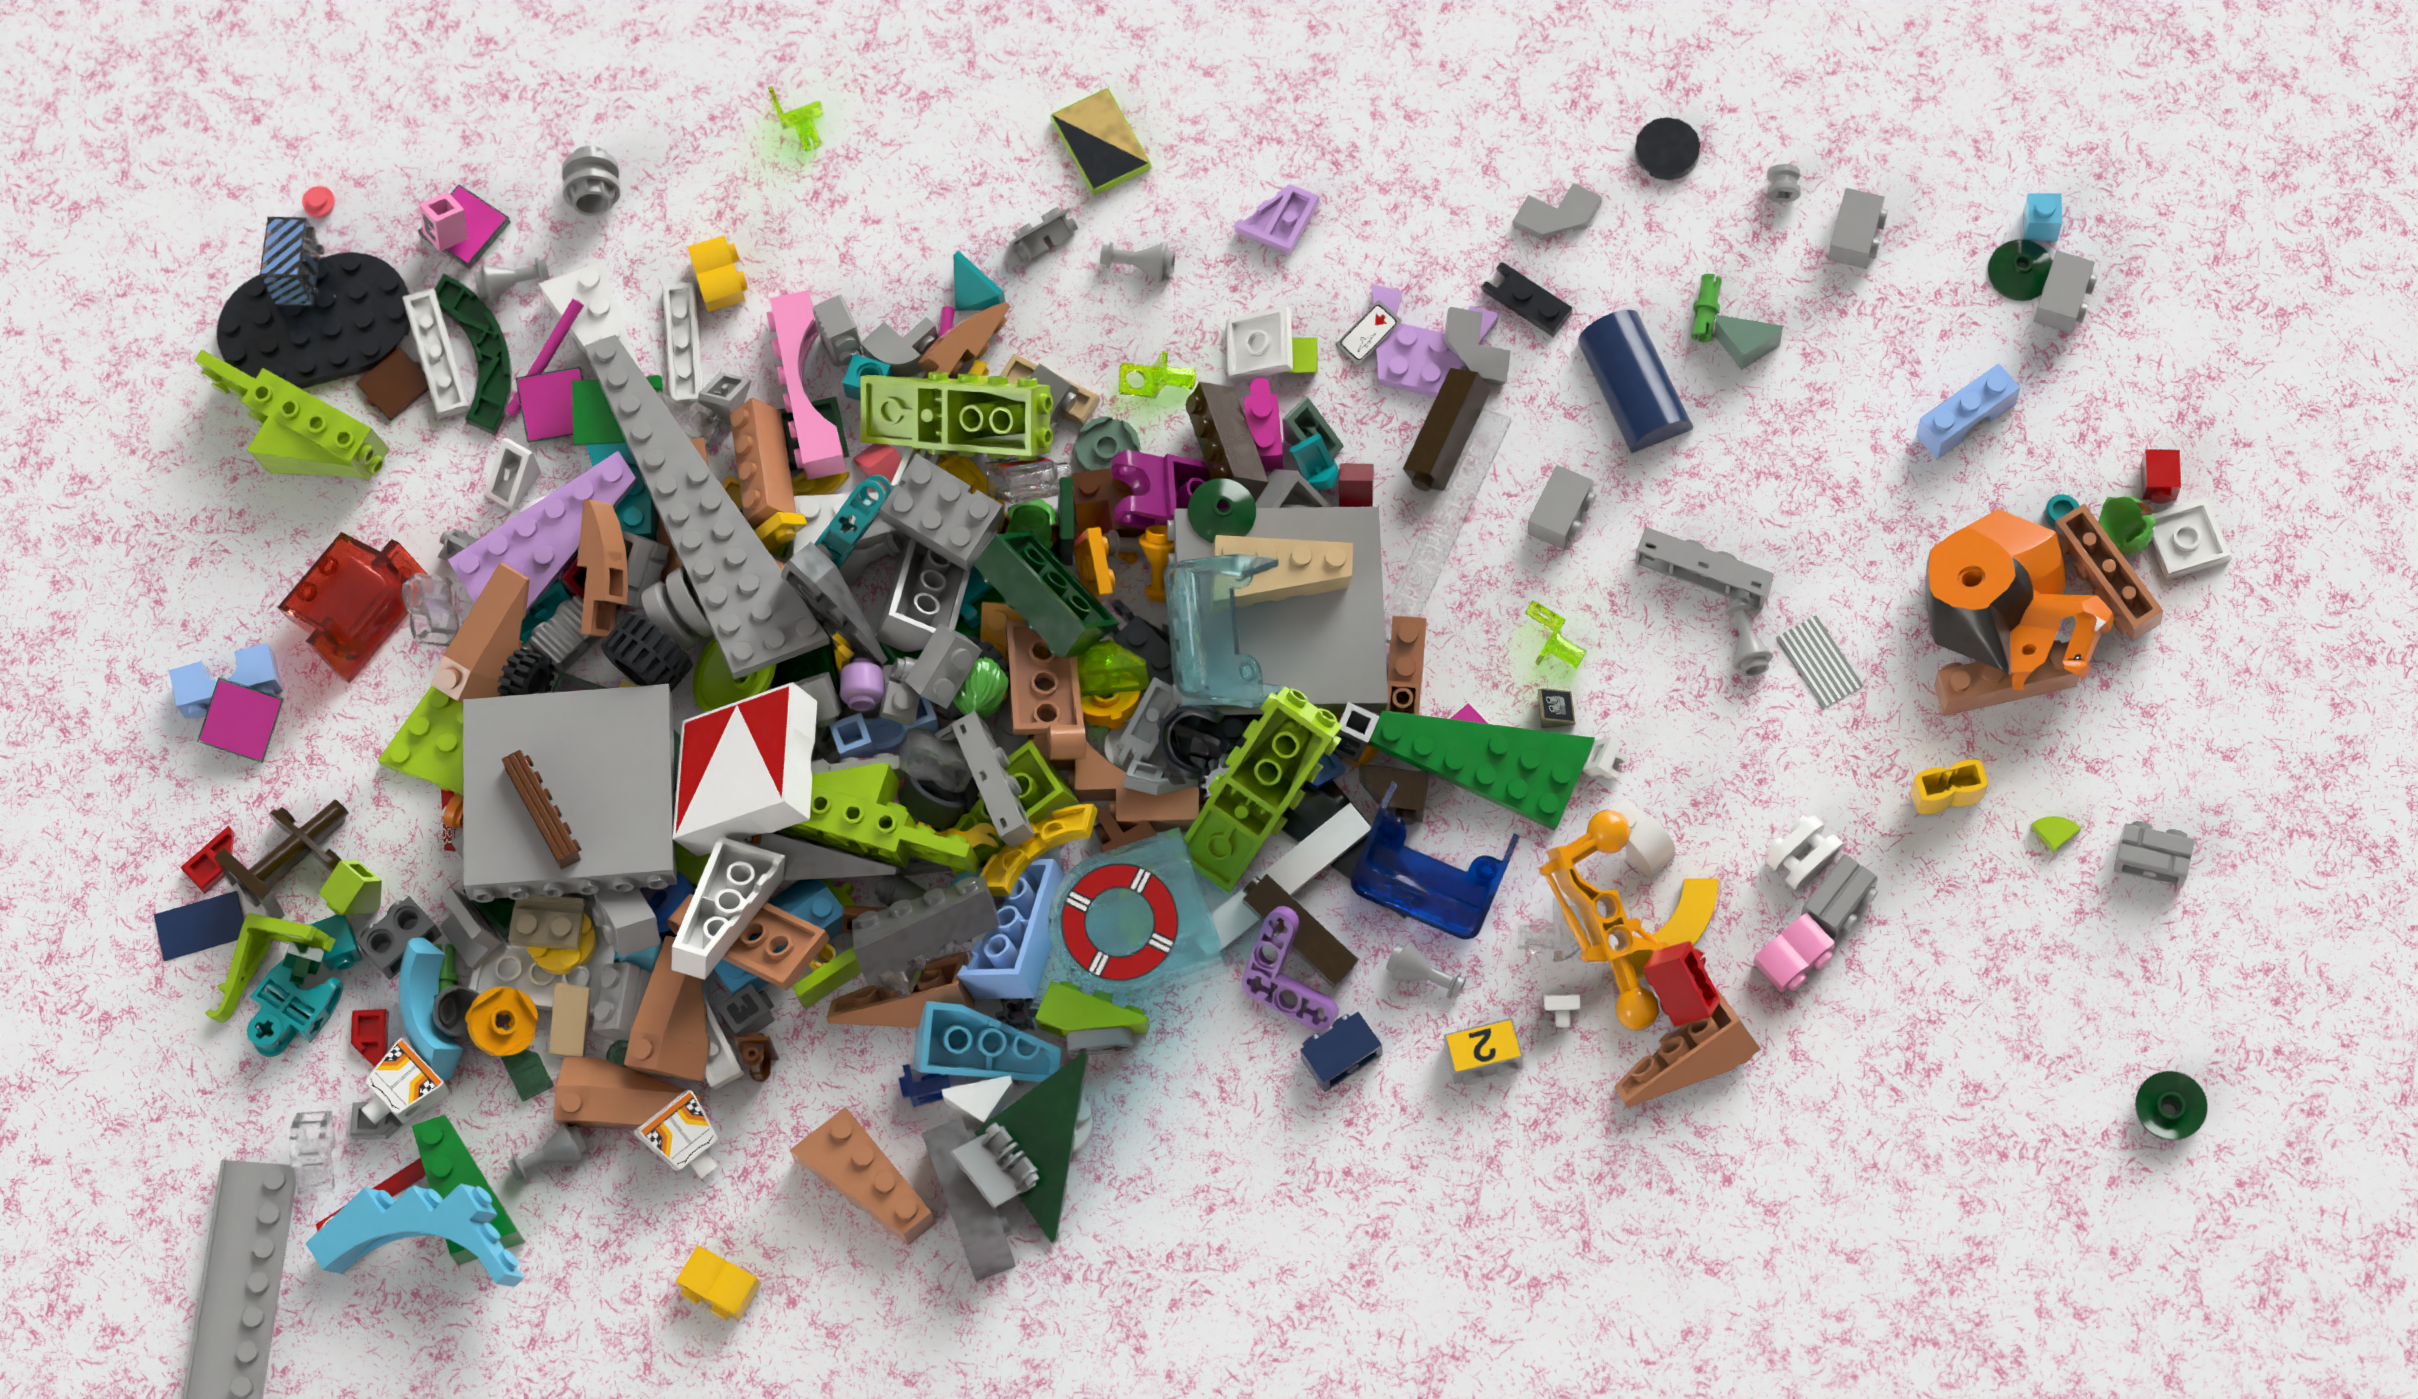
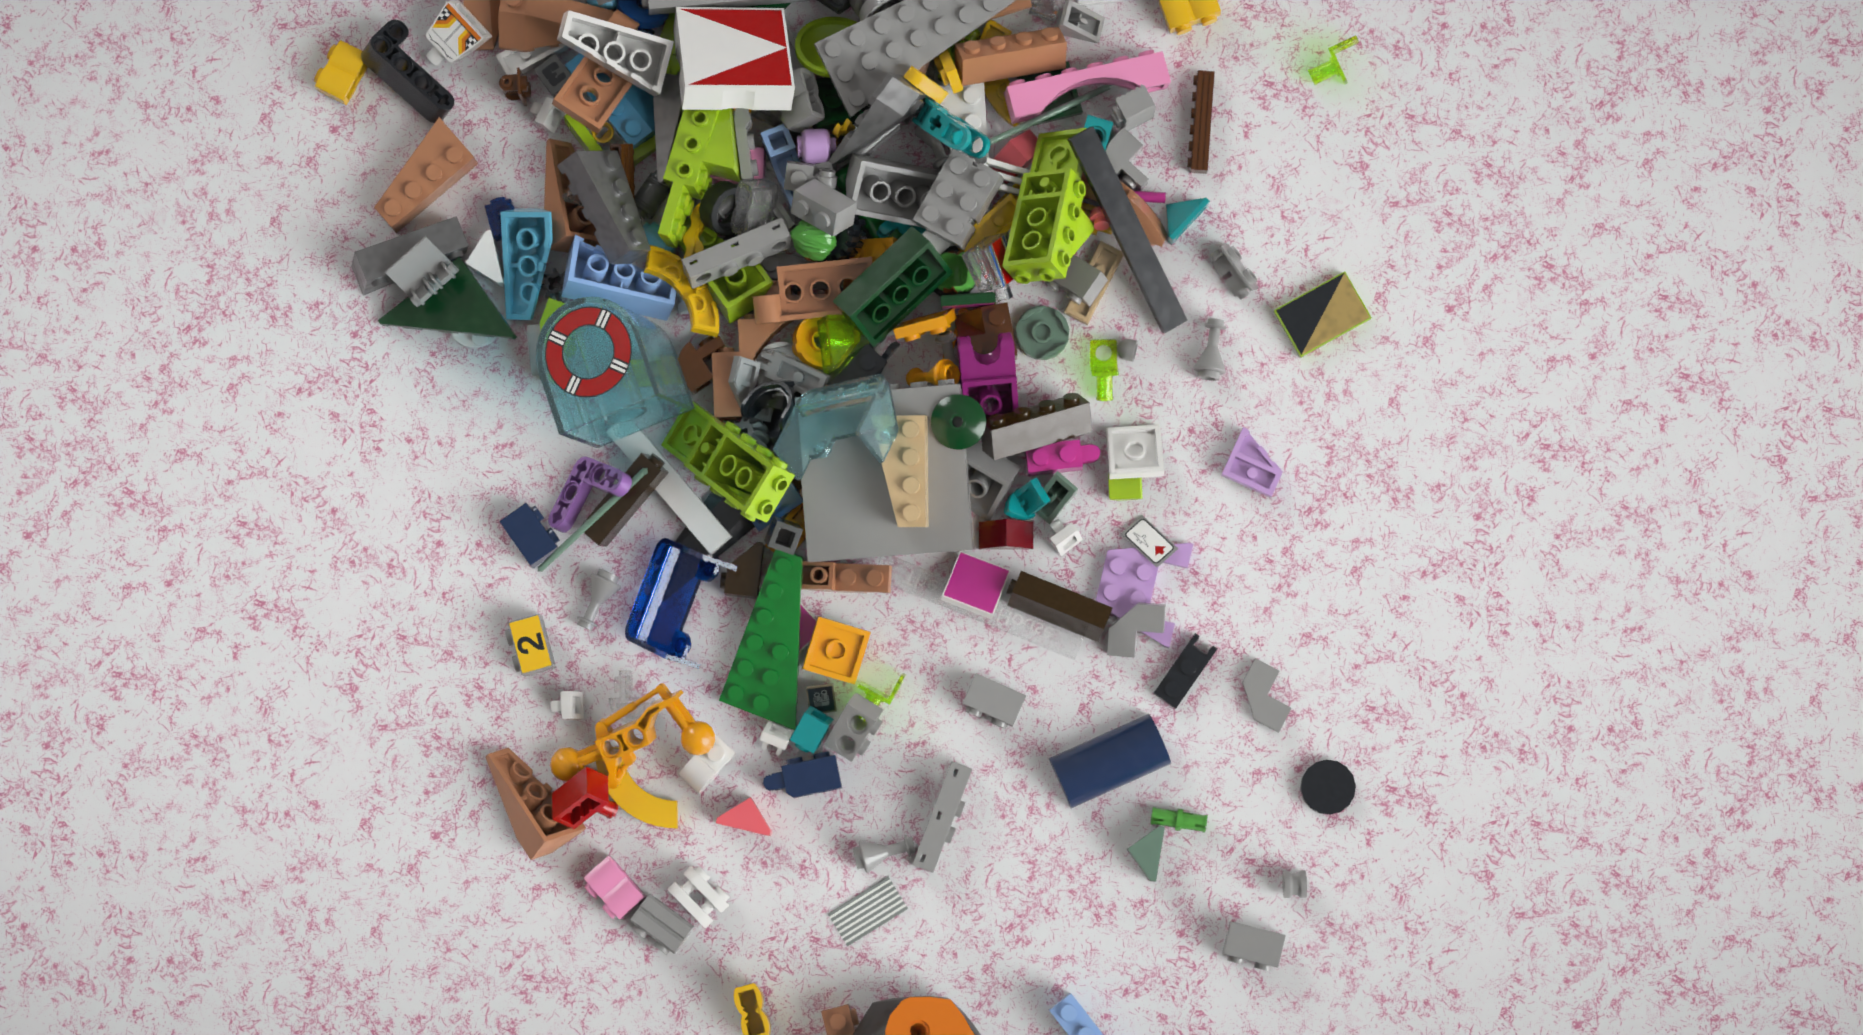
camera: 85 degrees right, 15 degrees up
none -> black beam [361,19,455,123]
none -> white tile [530,97,565,134]
none -> sand green axle [538,468,648,572]
none -> coral slope [716,797,772,836]
none -> dark blue hinge [763,751,843,798]
none -> teal brick [790,706,834,754]
none -> light orange plate [802,616,871,685]
none -> light grey brick [824,692,884,762]
none -> yellow beam [903,65,949,104]
none -> dark pink tile [941,551,1011,619]
none -> sand green axle [990,85,1111,145]
none -> white tile [1050,519,1083,556]
none -> black tile [1067,127,1188,333]
none -> coral plate [1088,206,1110,231]
none -> light grey hinge [1117,339,1138,362]
none -> reddish brown piece [1187,70,1215,174]

